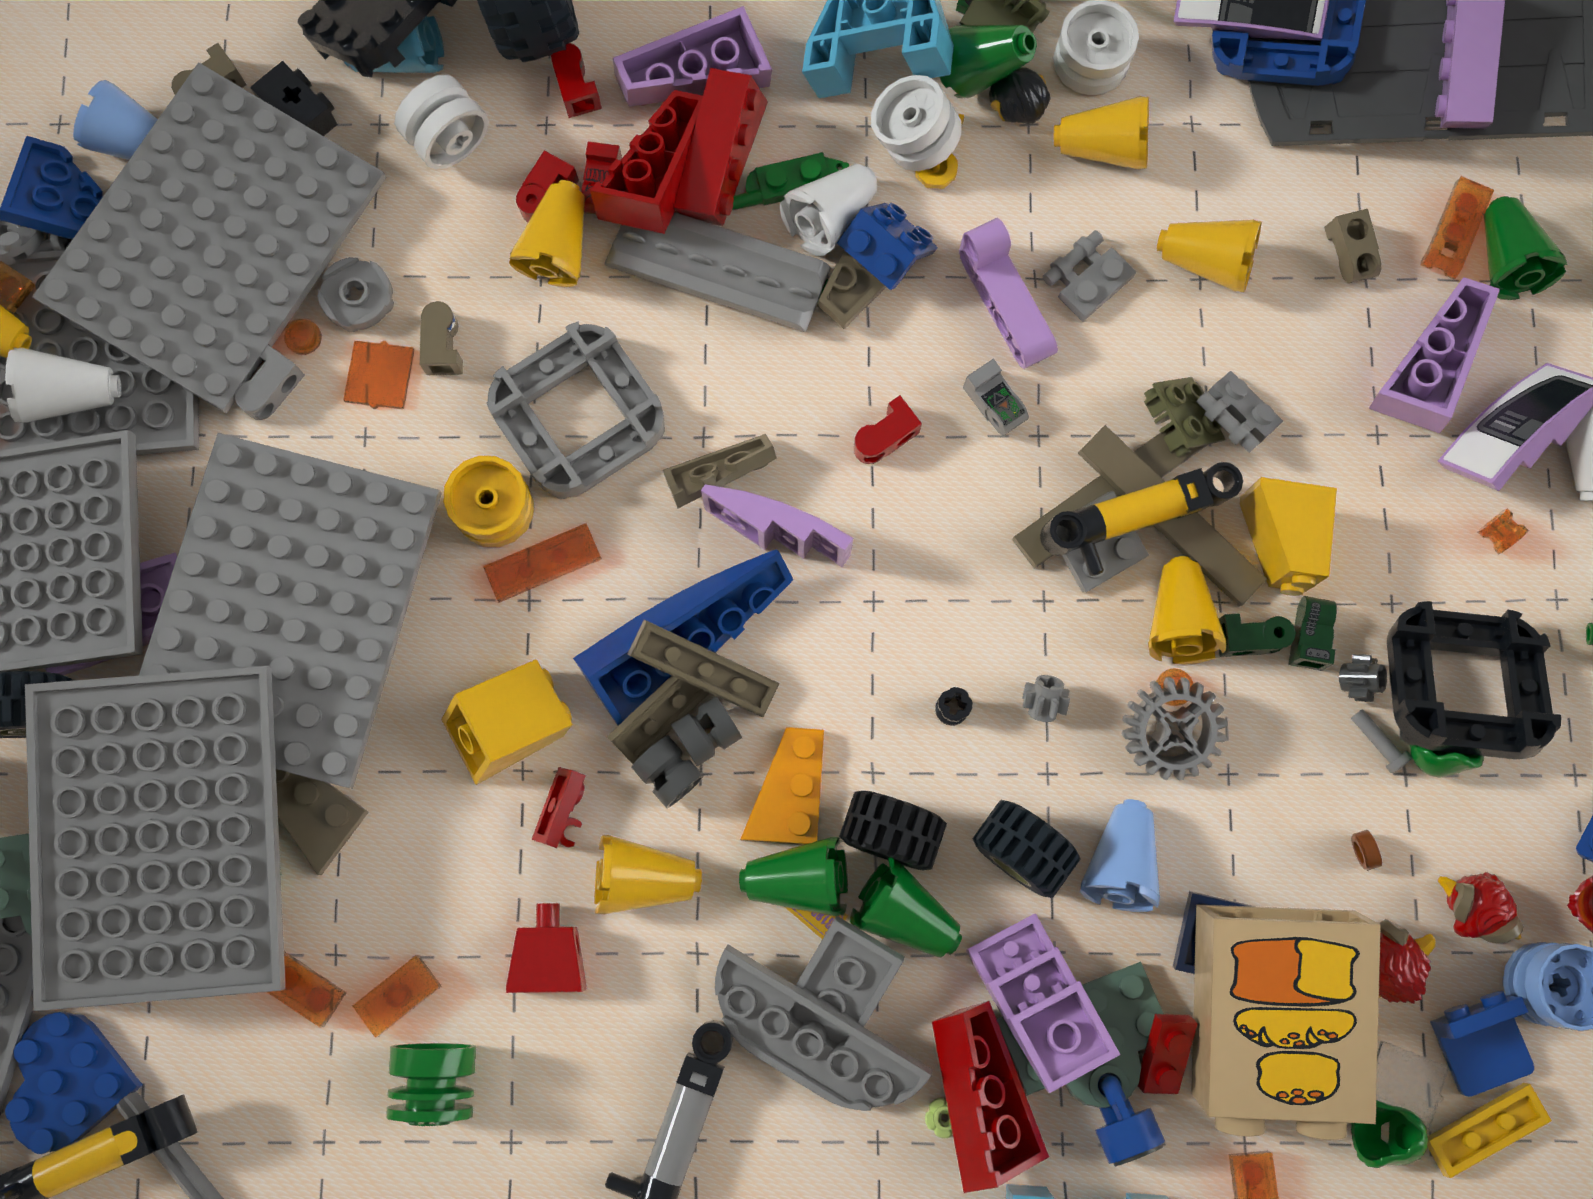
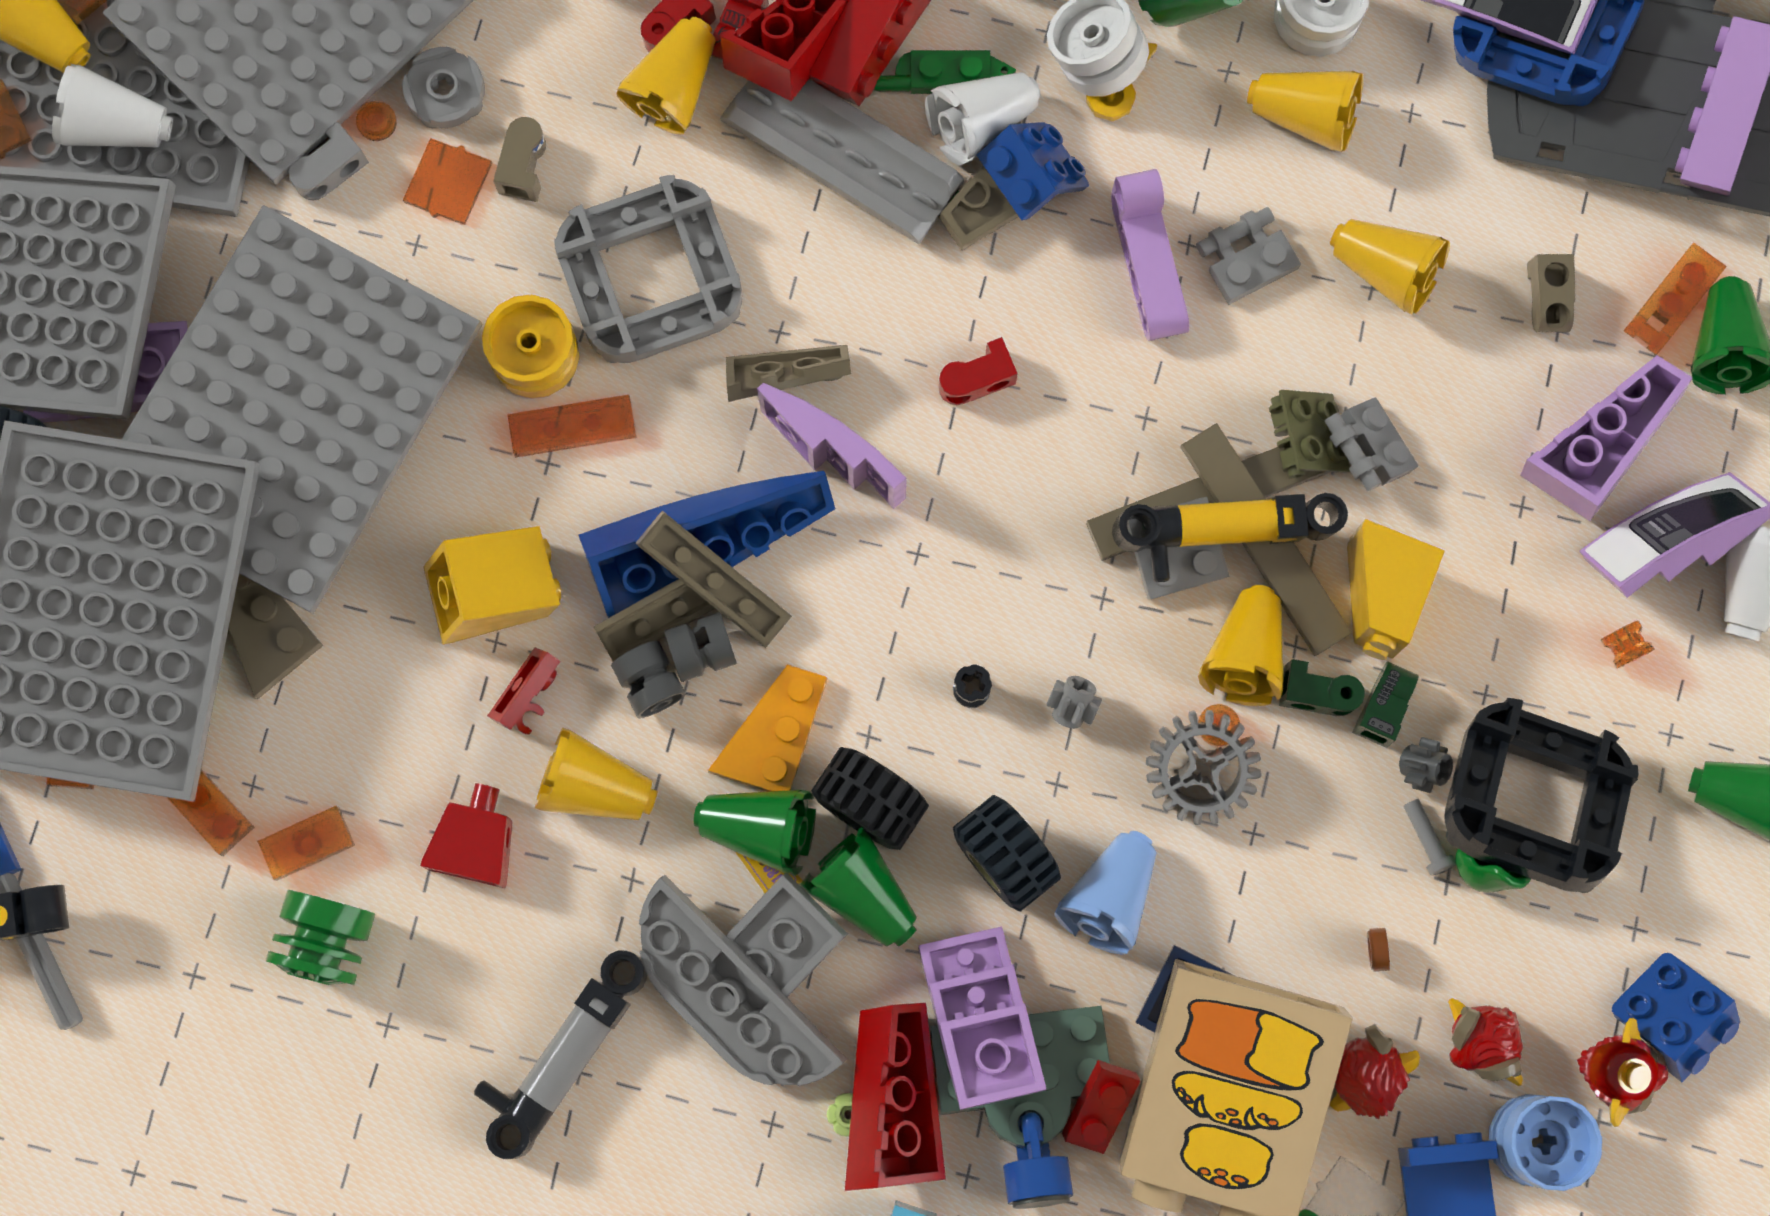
camera: 15 degrees right, 0 degrees up
light grey leg [963,358,1029,436] -> none
black hair [989,67,1051,124] -> none

